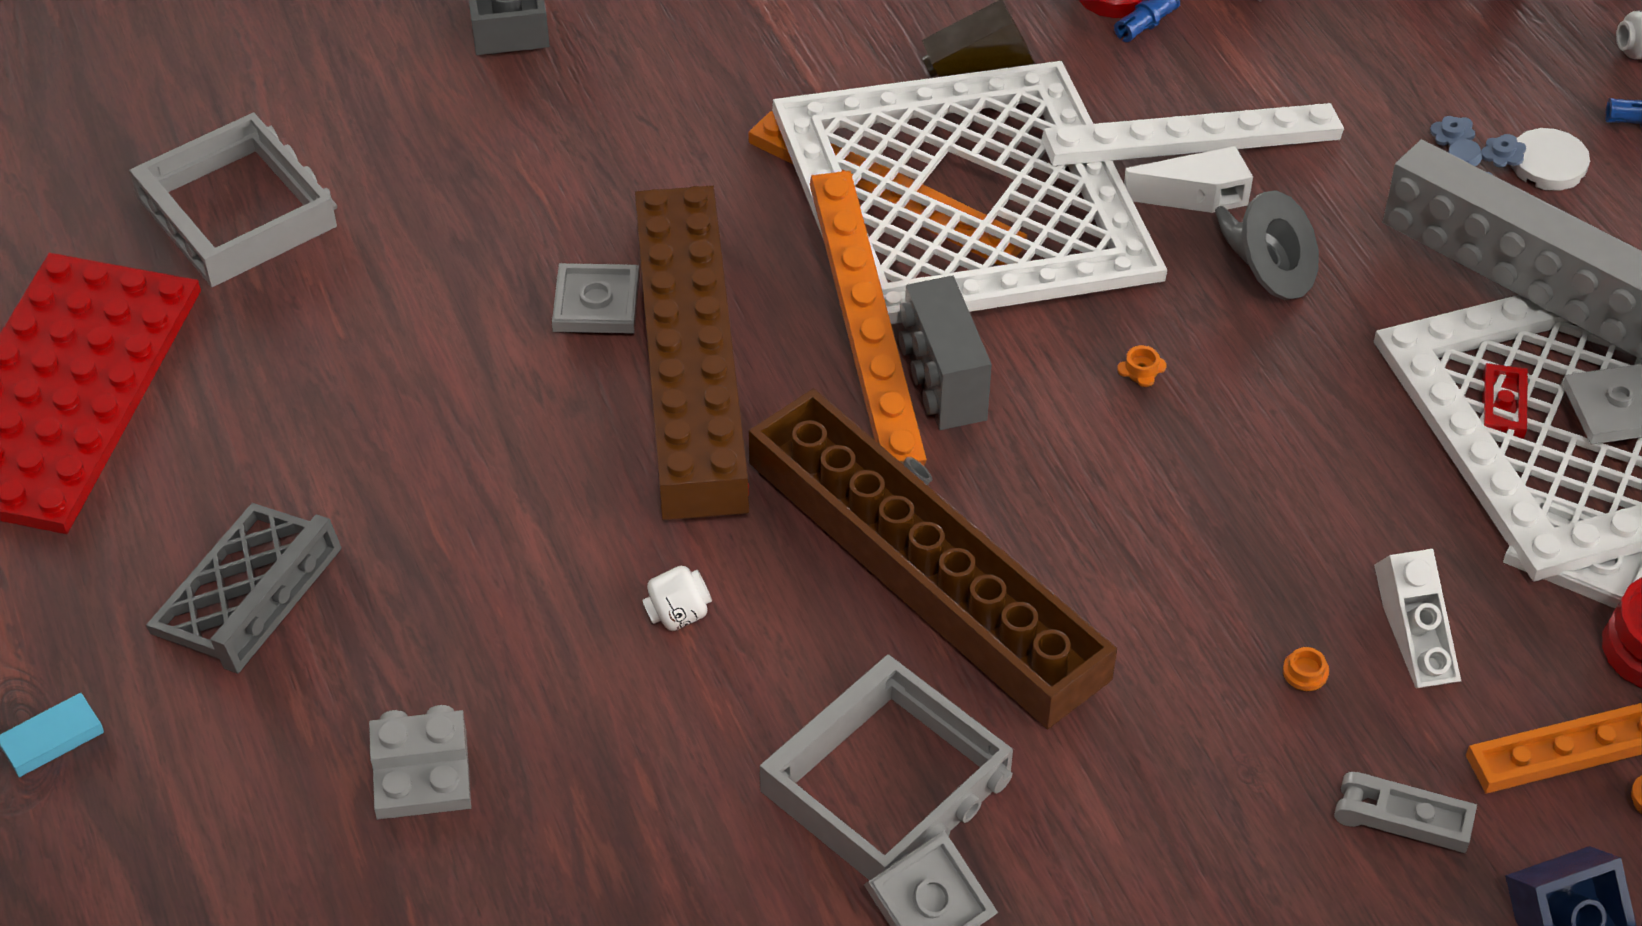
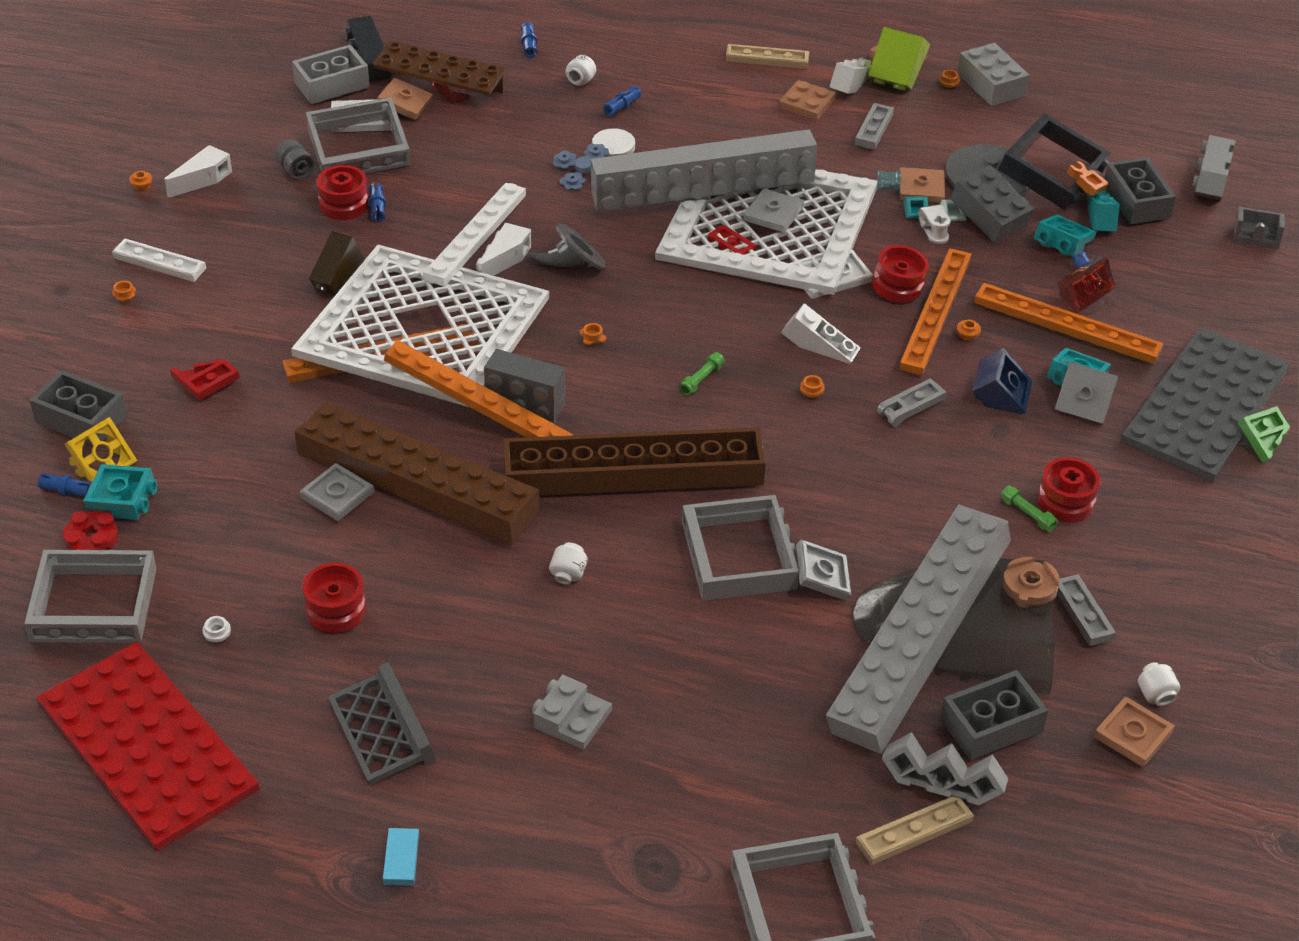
camera: 55 degrees left, 5 degrees down
none -> blue pin [38,472,92,498]
none -> red plate [63,511,119,550]
none -> yellow piece [64,417,138,482]
none -> teal plate [83,464,157,520]
none -> red wing [170,359,240,401]
none -> white plate [202,616,231,642]
none -> red wheel [302,562,366,633]
none -> bright green bar [679,352,725,396]

